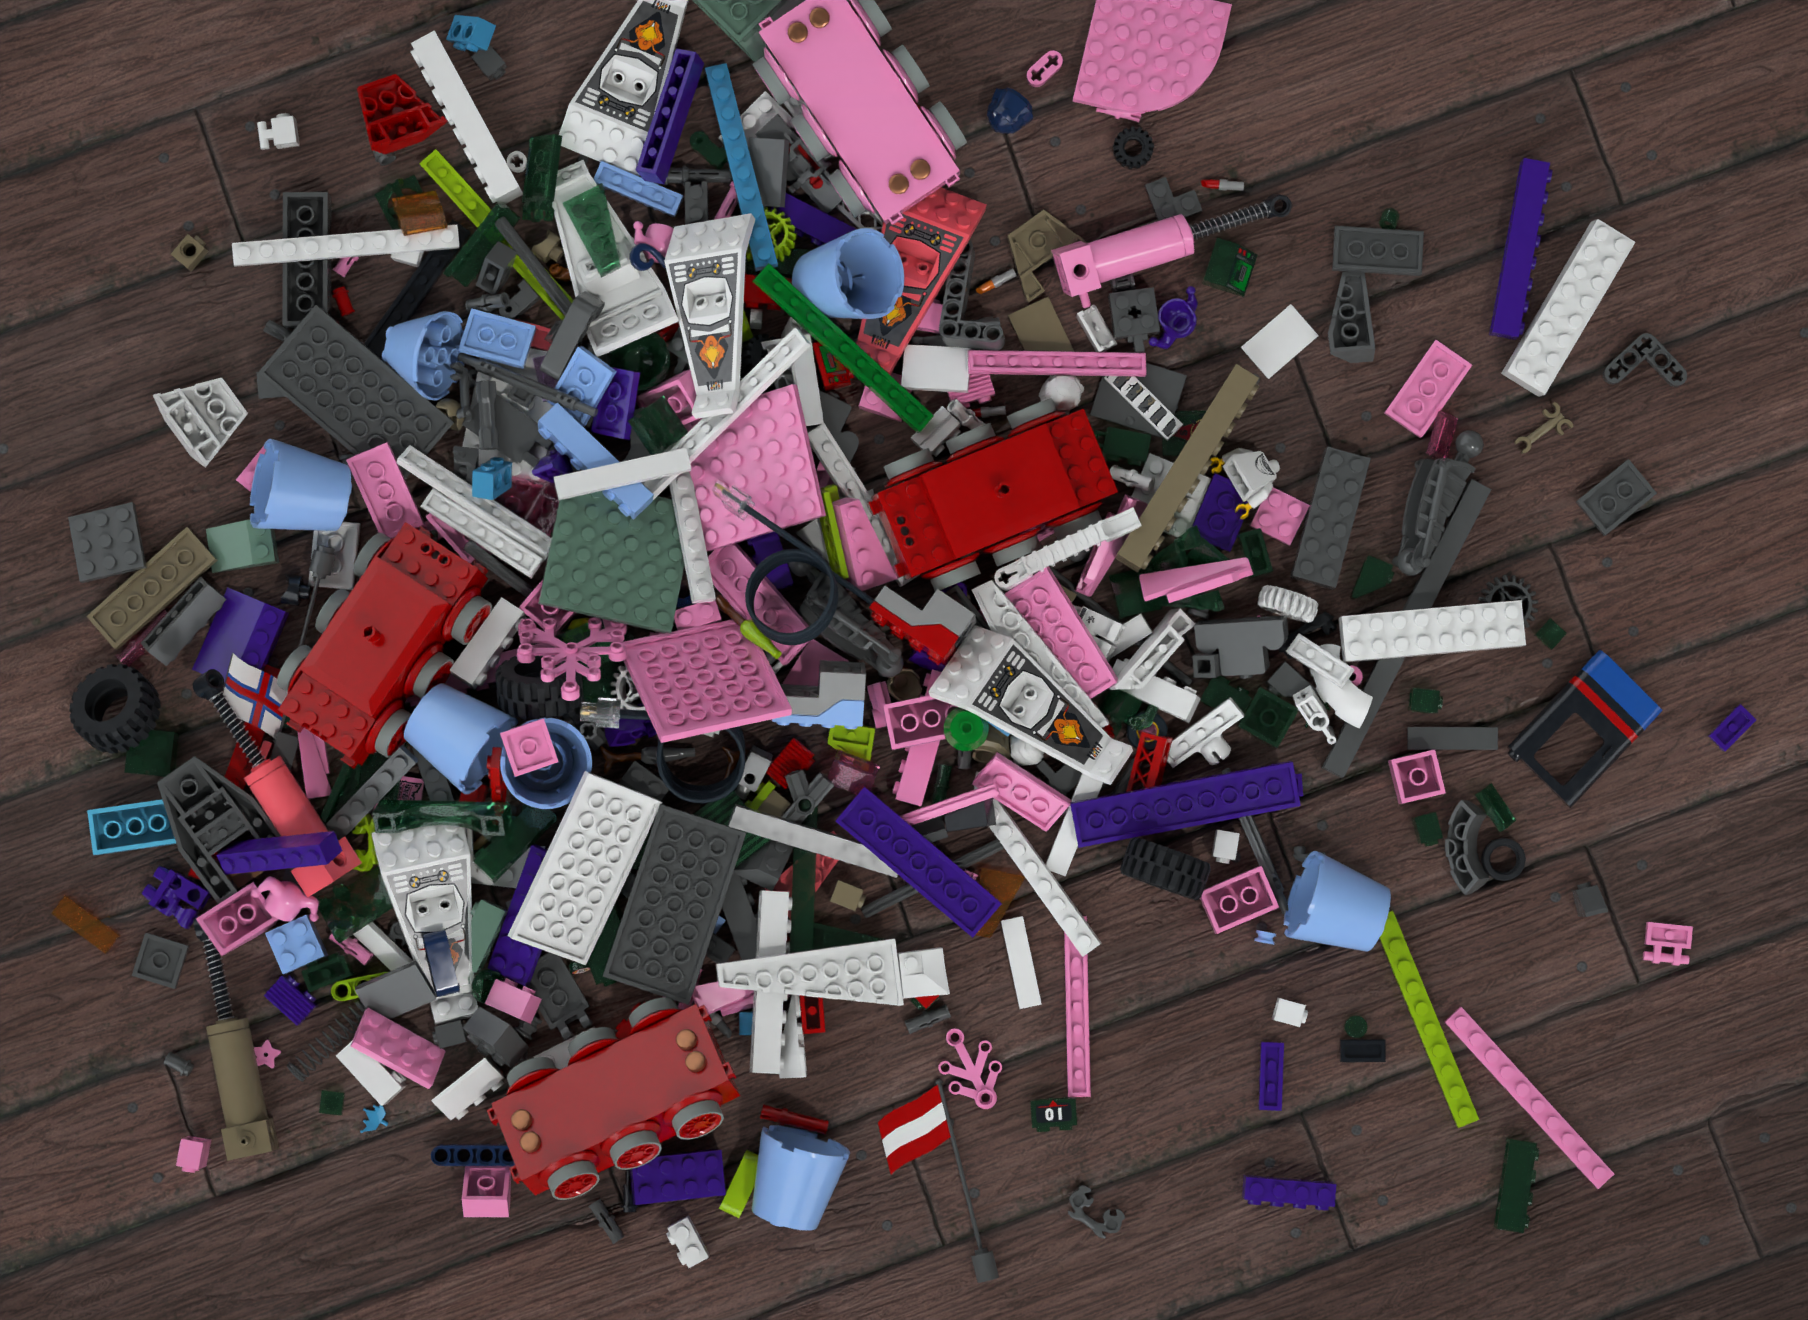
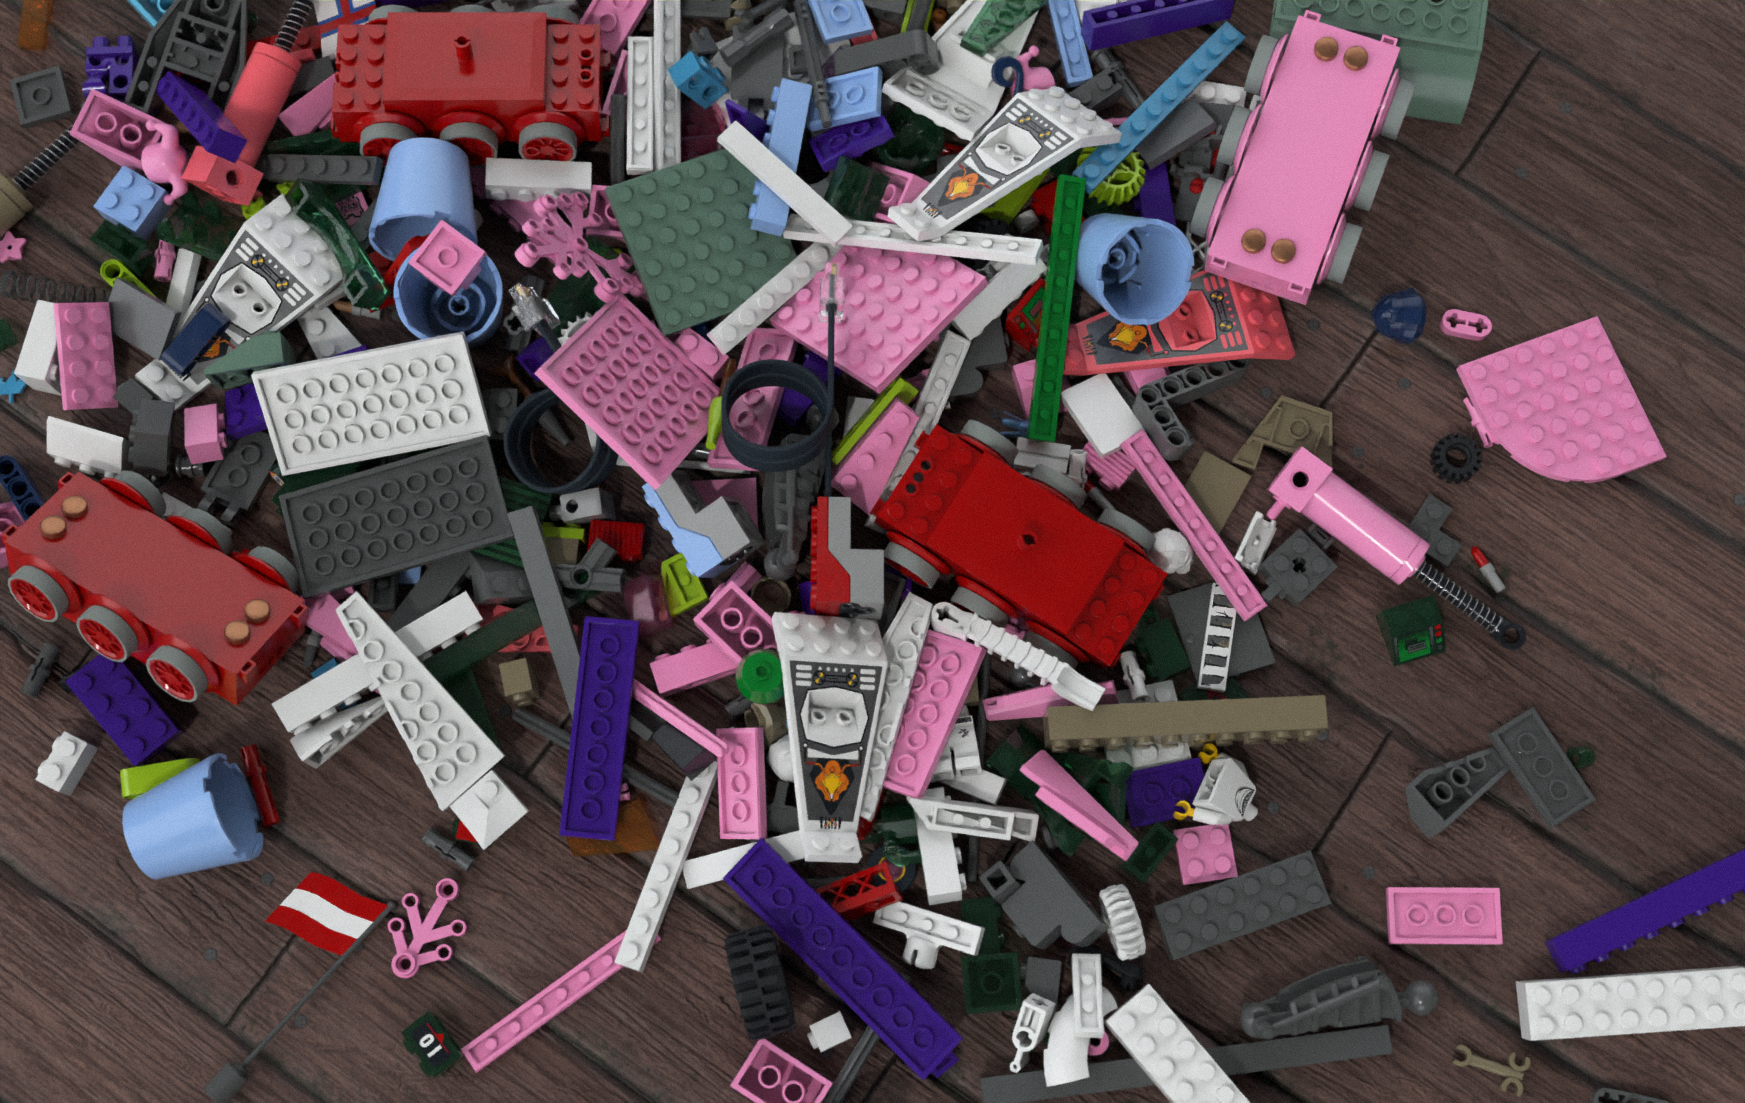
camera: 60 degrees right, 10 degrees down
dark purple brick [264,975,318,1026] -> none
clear green hair [471,969,503,1003] -> none
clear green brick [473,804,557,883] -> none
black tyre [495,656,584,719] -> none
clear green leg [690,131,727,169] -> none
red brick [800,995,826,1034] -> none
clear green axle [931,764,952,805] -> none
light grey piece [976,268,1016,294] -> none
white tile [1001,916,1042,1009] -> none
dark purple piece [1149,286,1198,349] -> none
white sticker [1241,304,1318,379] -> none
clear green slope [1350,555,1395,600] -> none
clear pink plate [1426,411,1458,459] -> none
none -> flat silver piece [1000,411,1029,438]

